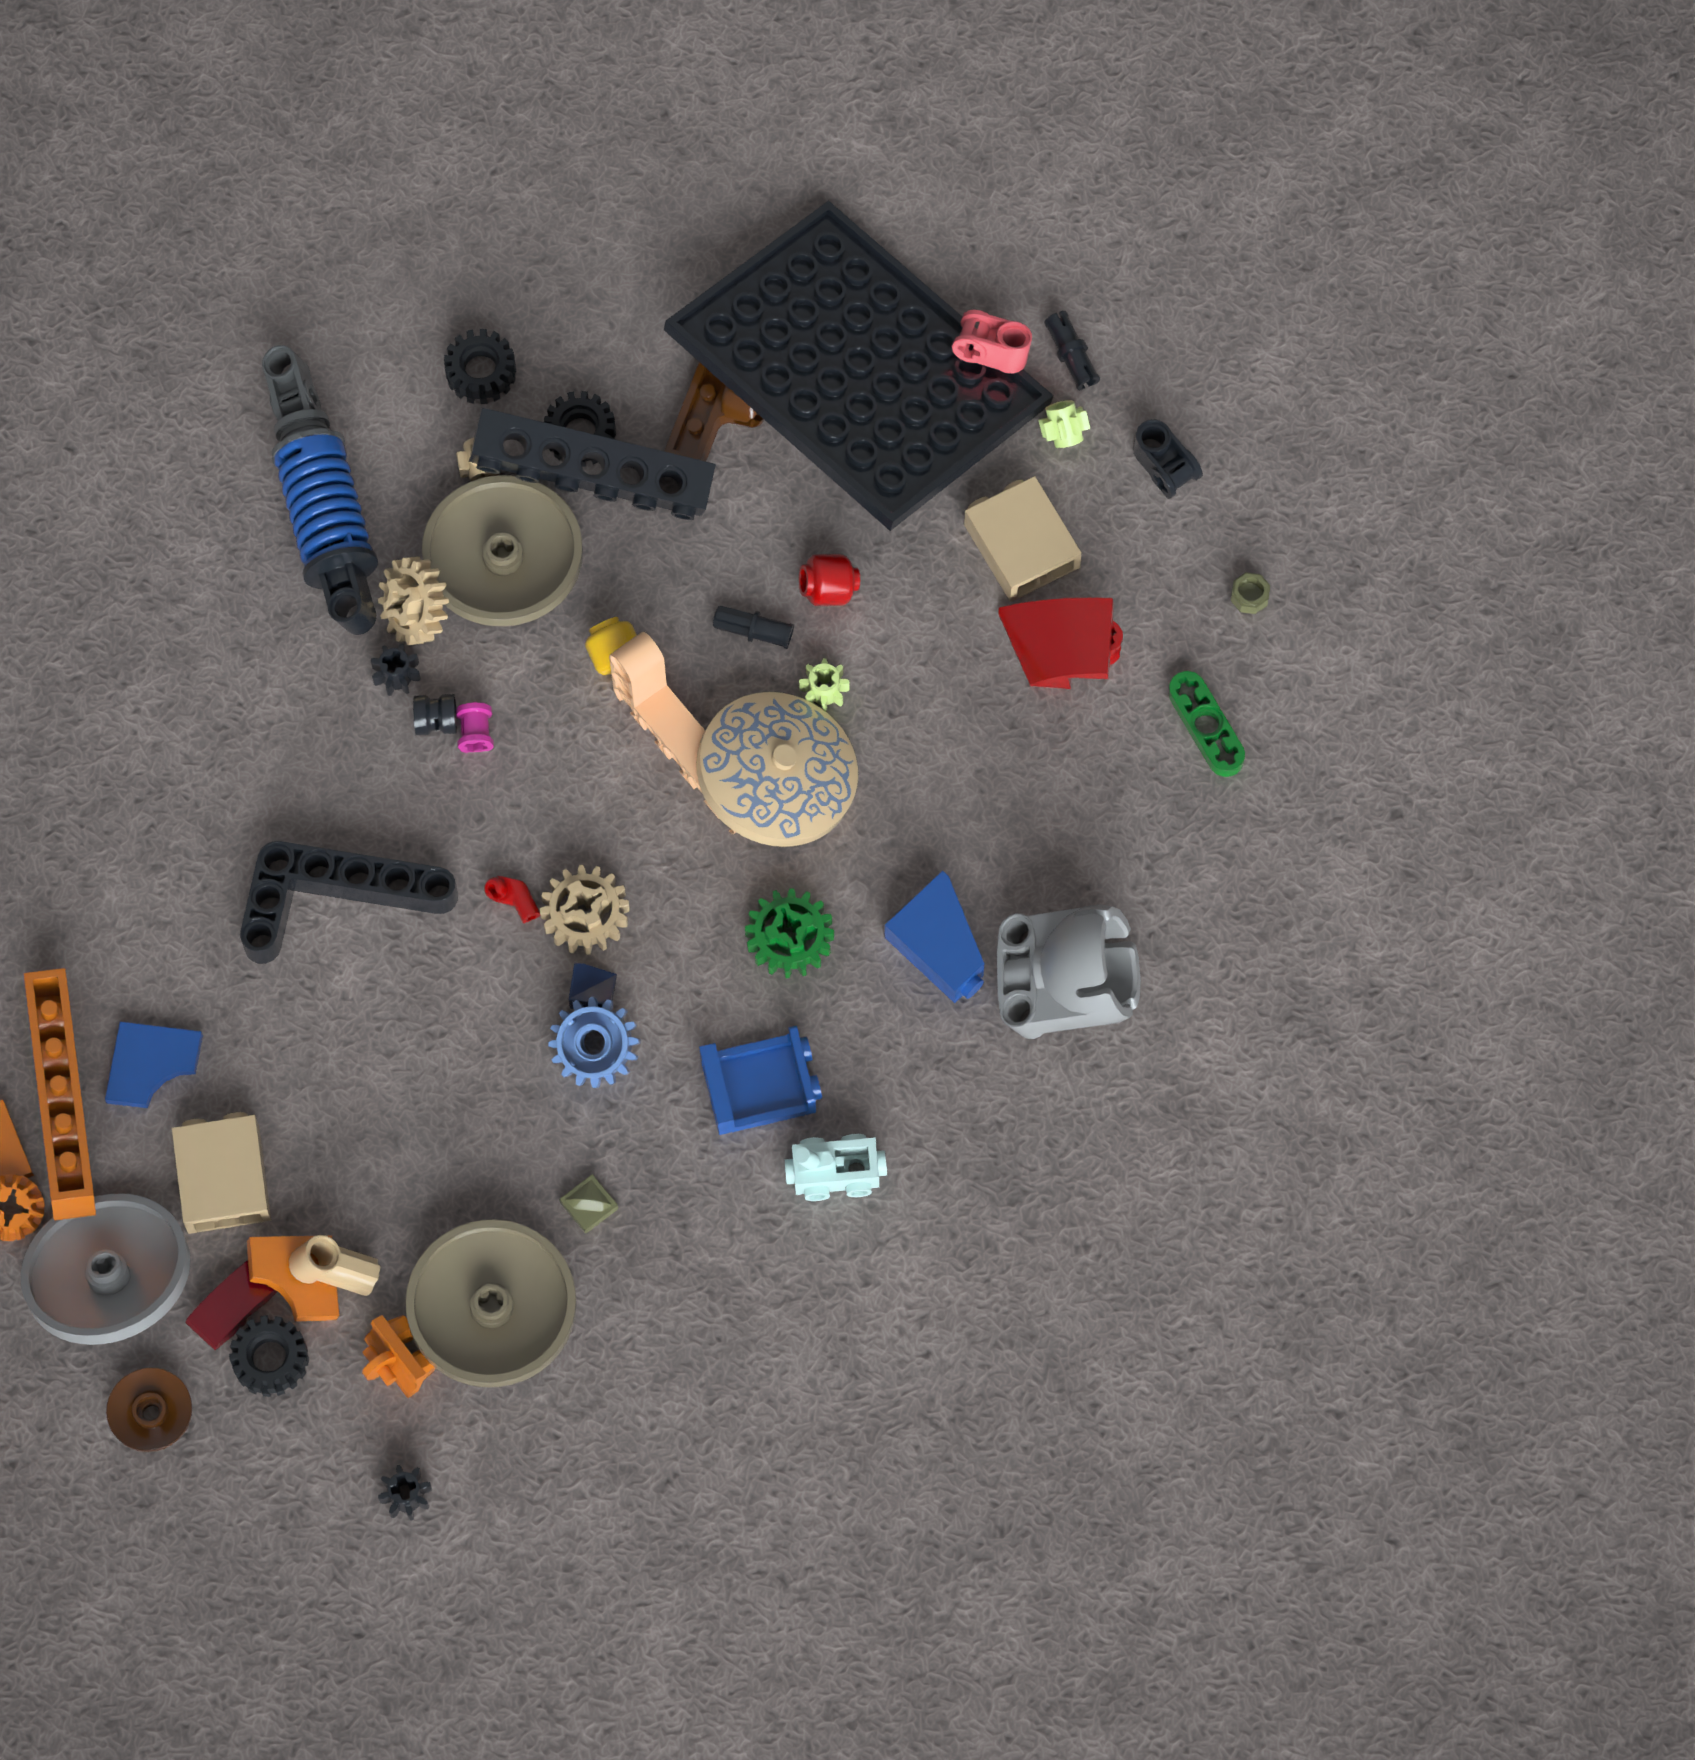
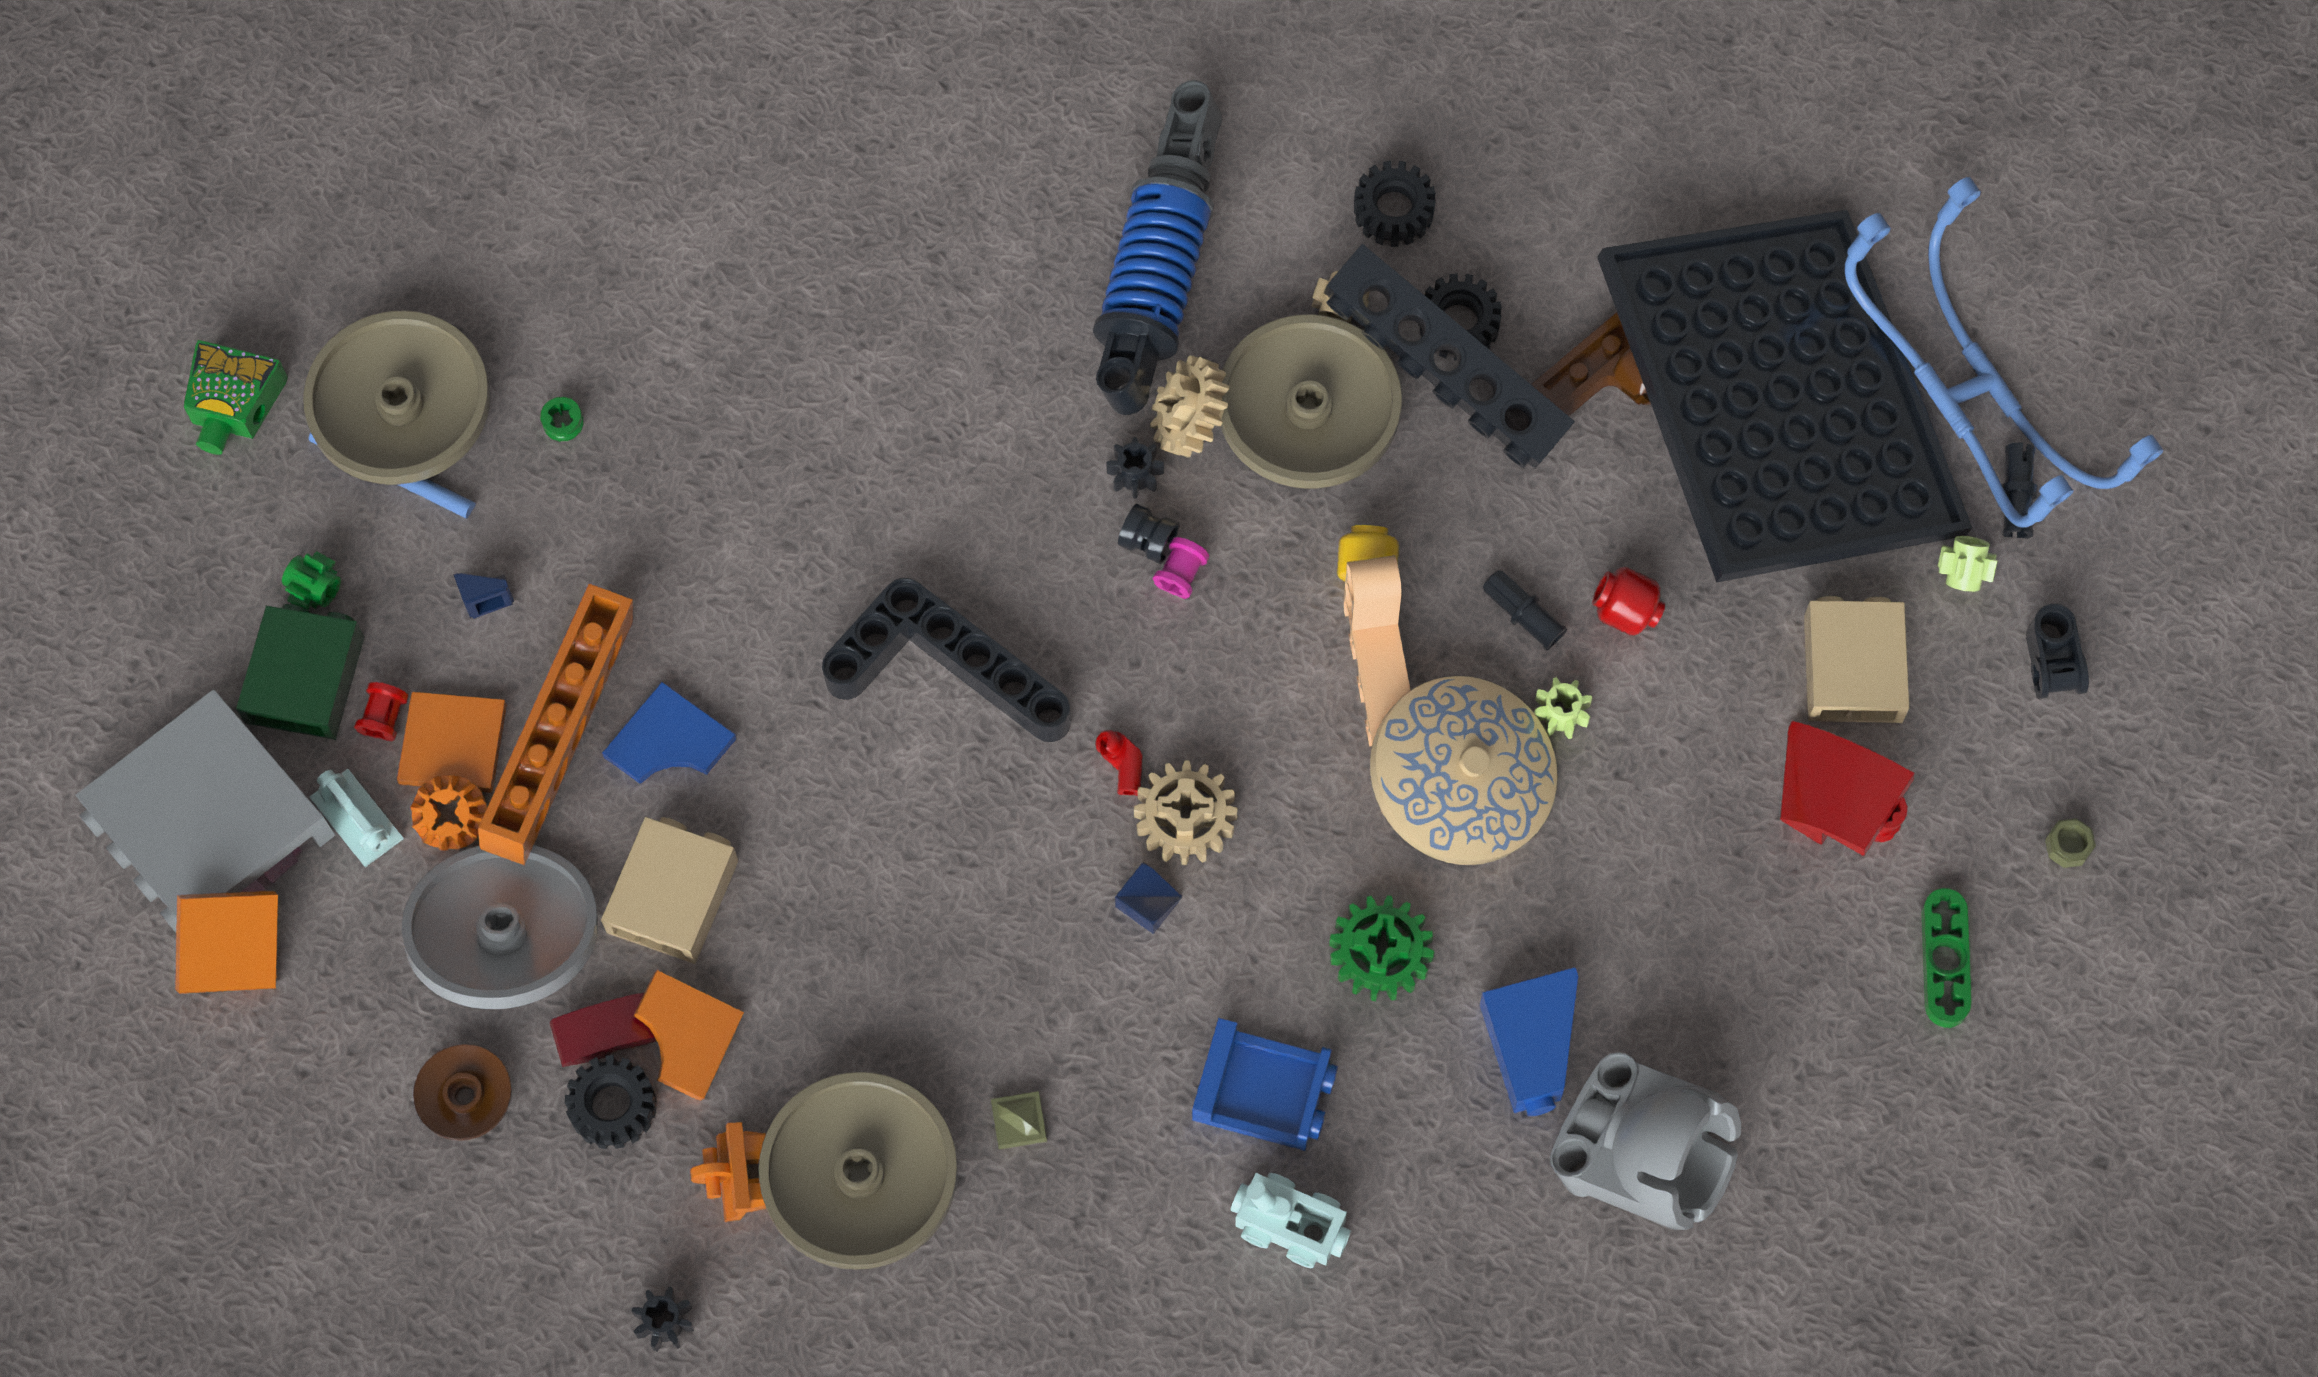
camera: 30 degrees right, 0 degrees up
tan piece [289,1235,380,1296] -> none
medium blue gear [548,997,641,1088] -> none
coral piece [952,310,1032,374] -> none
none -> medium blue bar [1845,177,2164,527]

